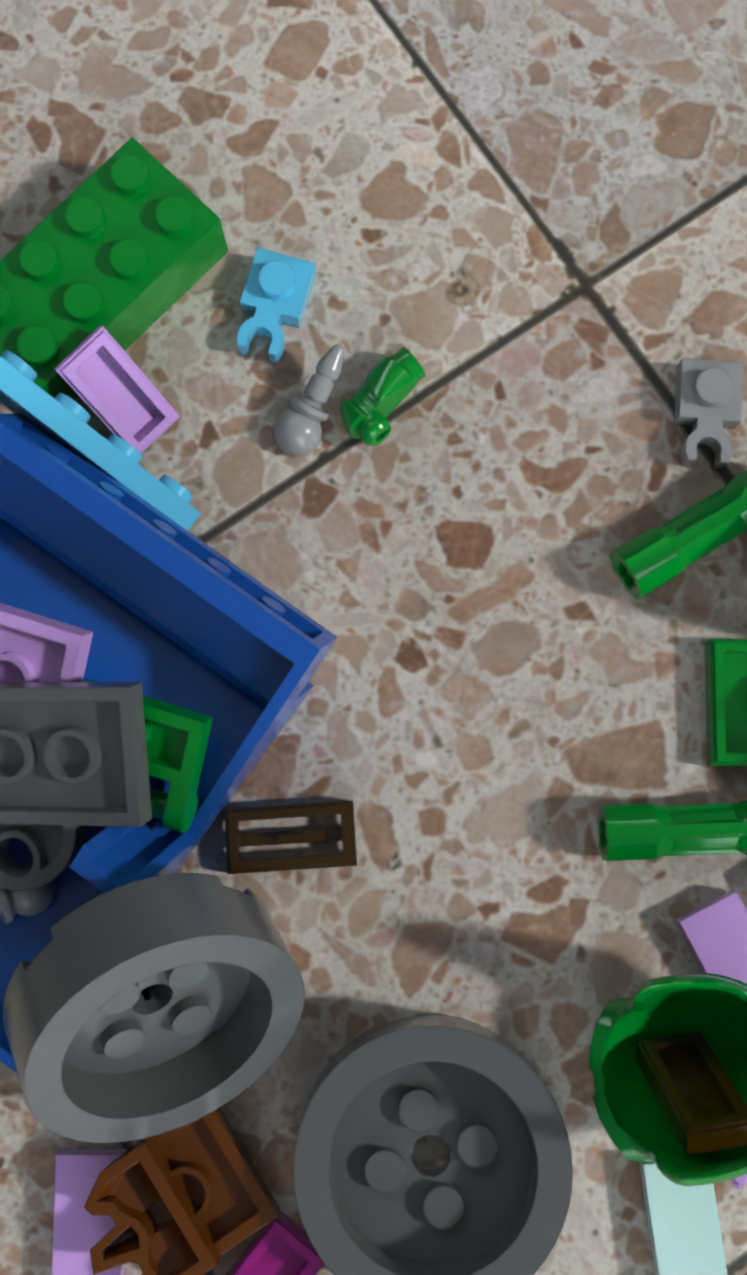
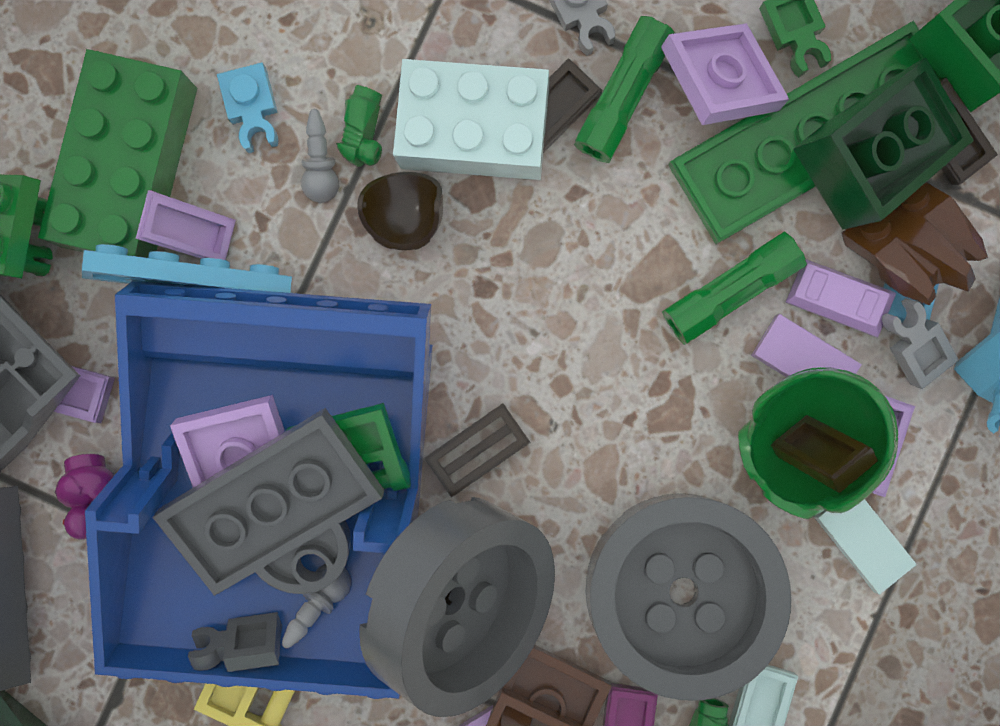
camera: 30 degrees left, 5 degrees up
none -> dark brown helmet [357,172,443,250]
none -> light aqua brick [393,59,549,180]
none -> dark brown tile [543,58,602,153]

